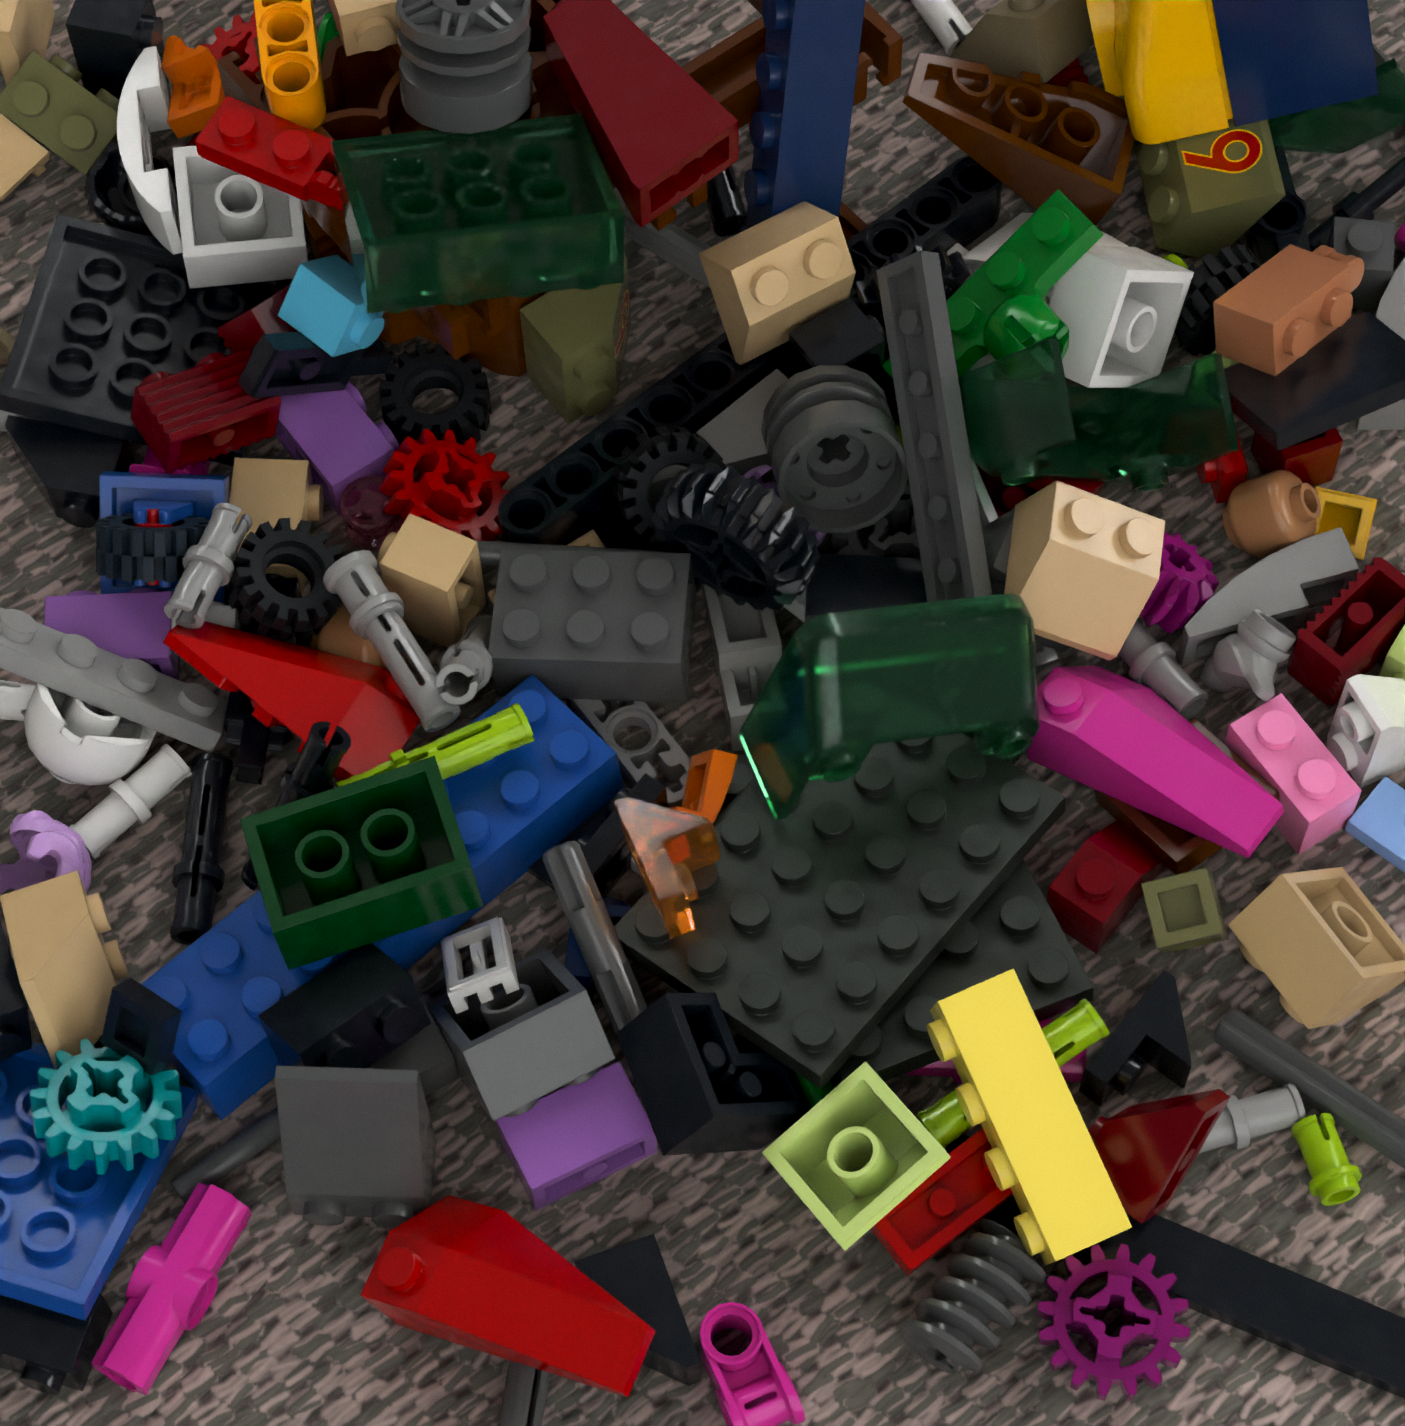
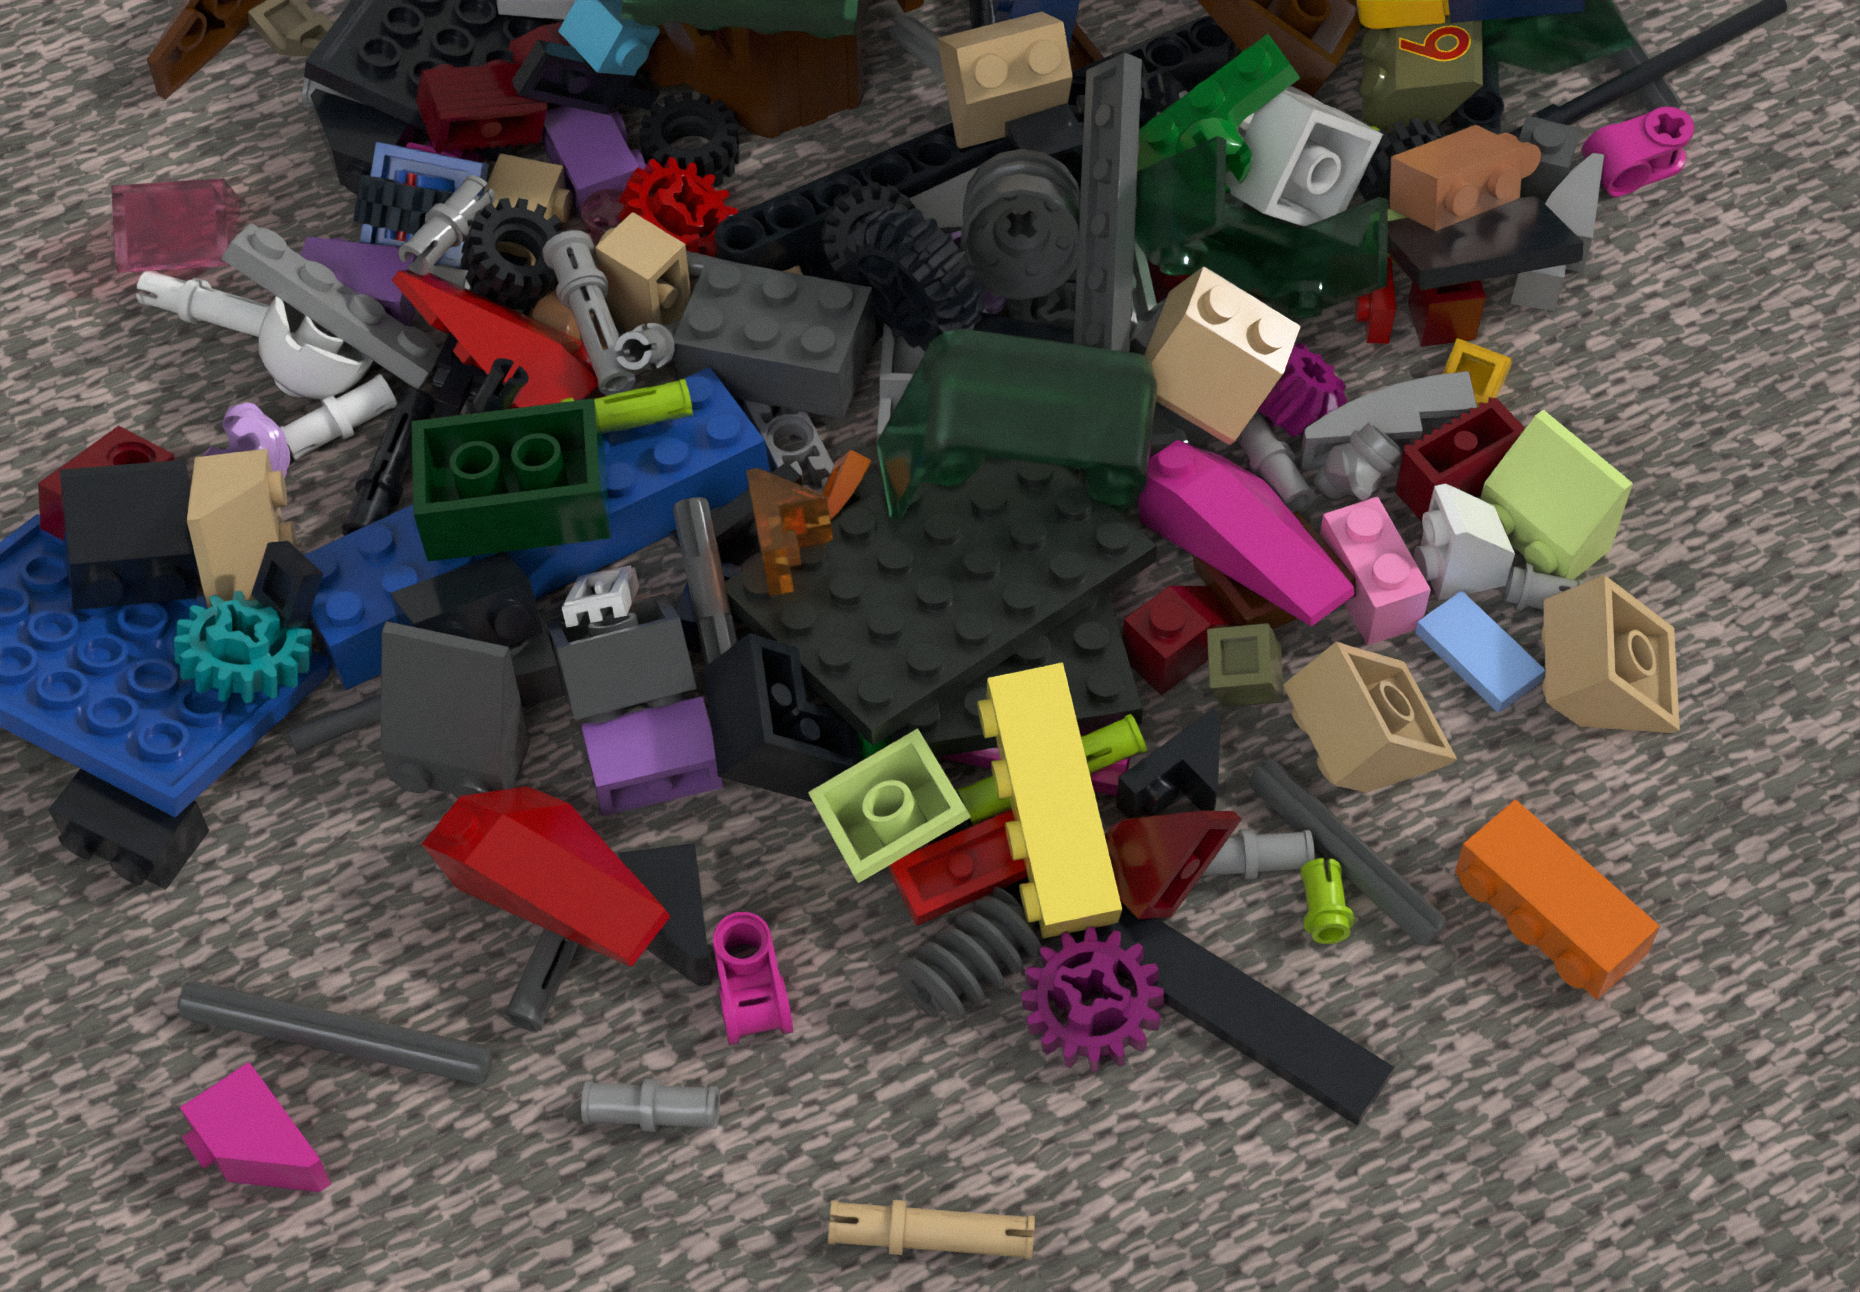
camera: 10 degrees right, 5 degrees down
dark pink piece [91,1182,252,1395] -> none
olive slope [519,249,631,424] -> none
medium nougat head [1223,470,1321,559] -> none

